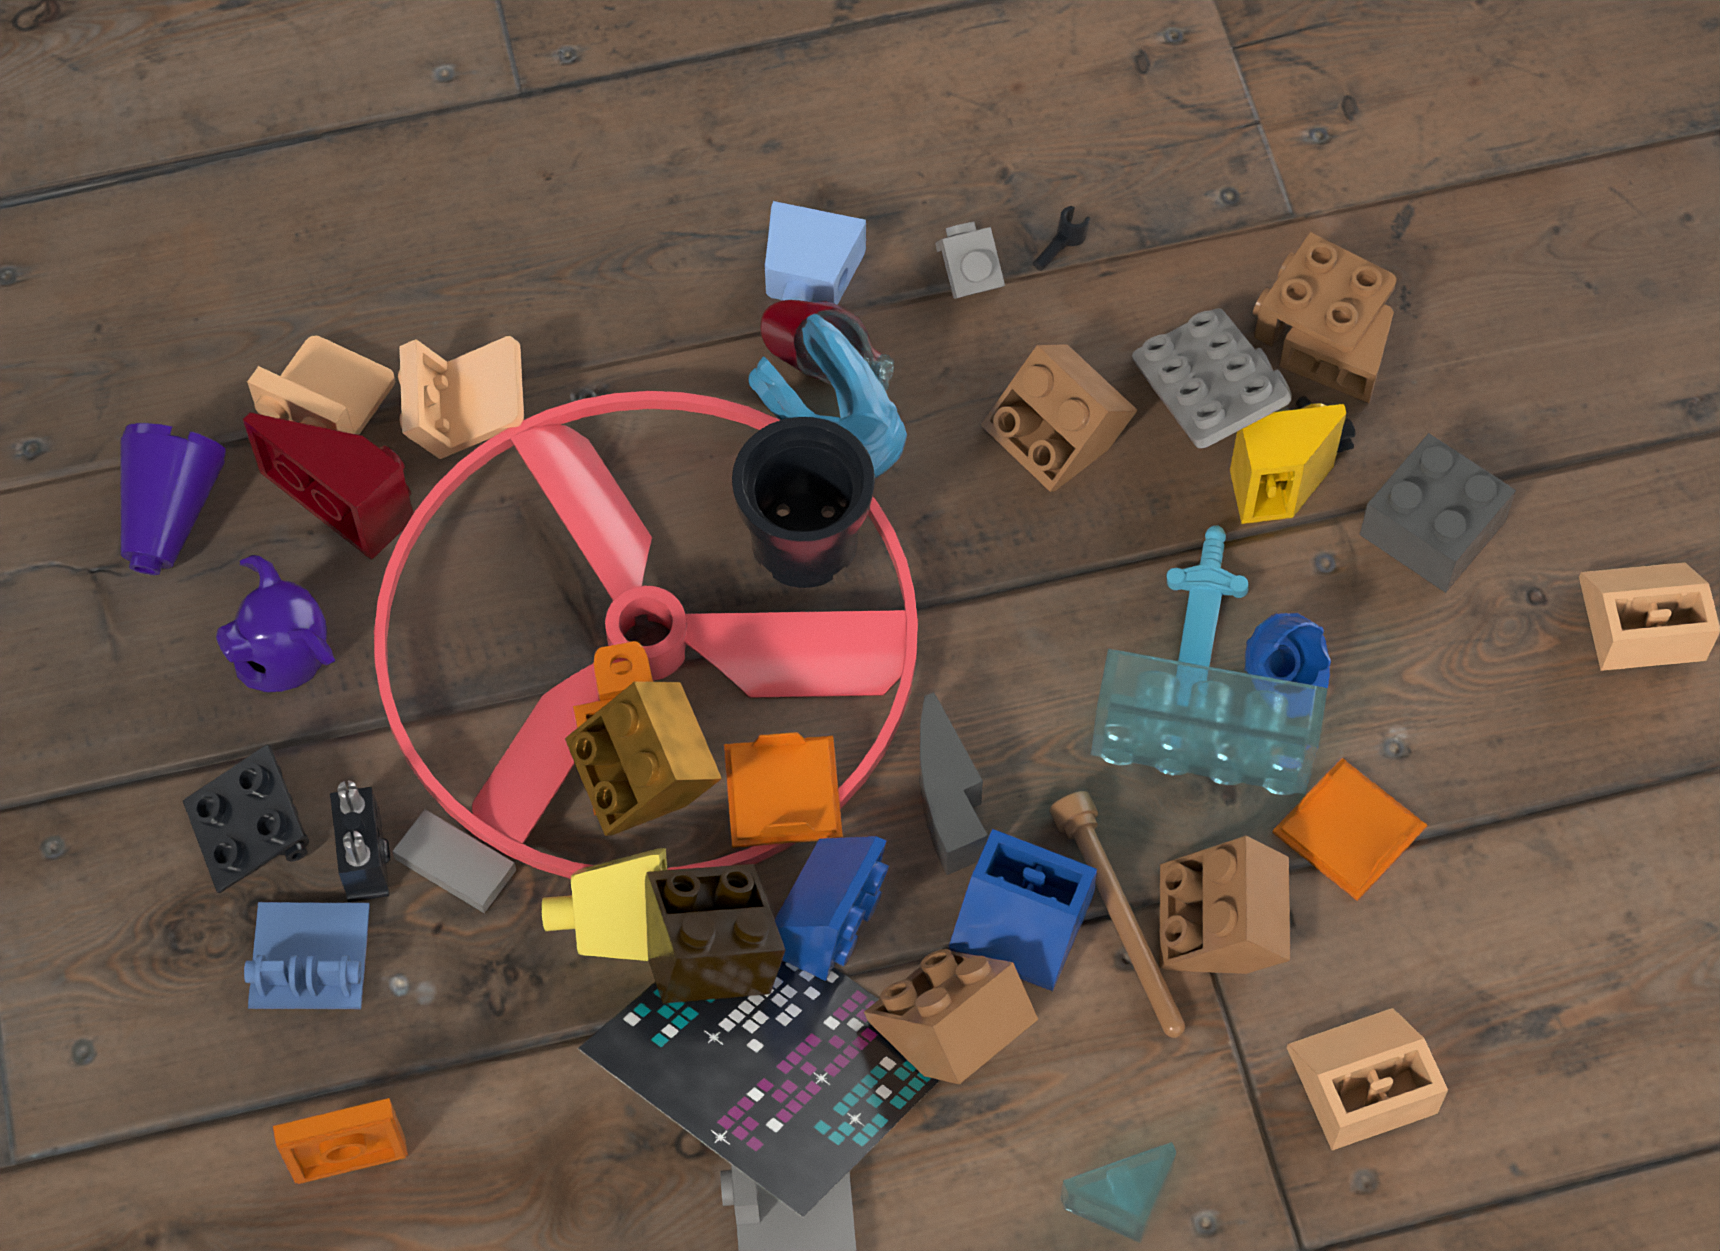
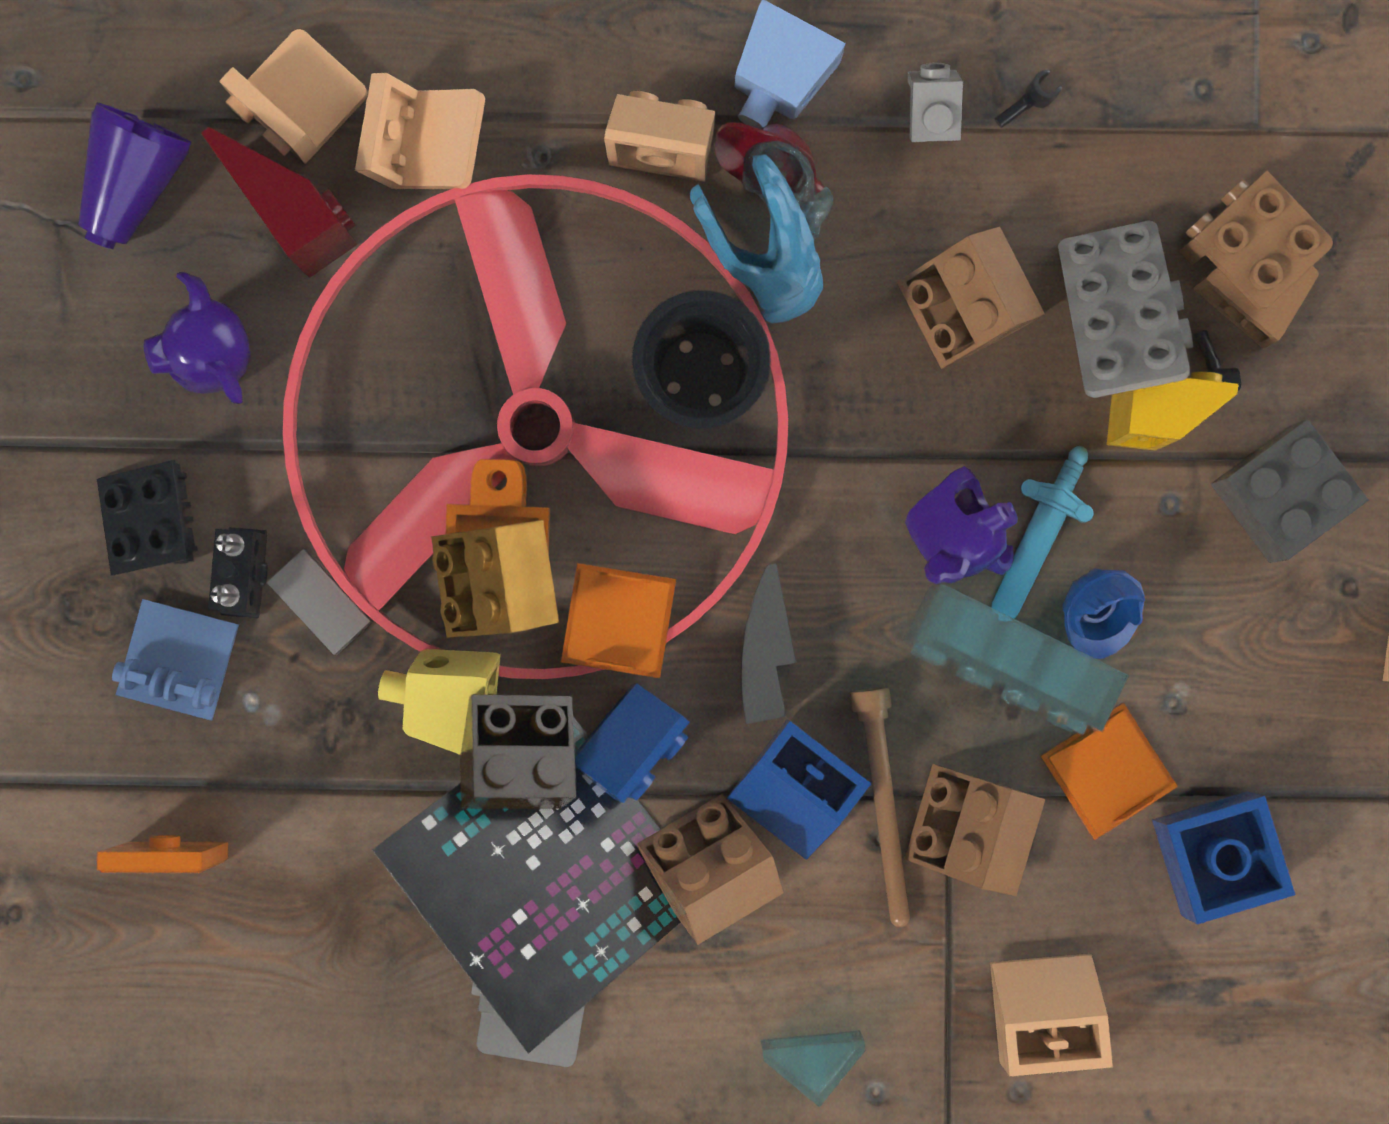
camera: 15 degrees right, 25 degrees up
none -> light nougat slope [604,91,715,182]
none -> dark purple piece [905,466,1018,584]
none -> blue brick [1152,791,1296,924]

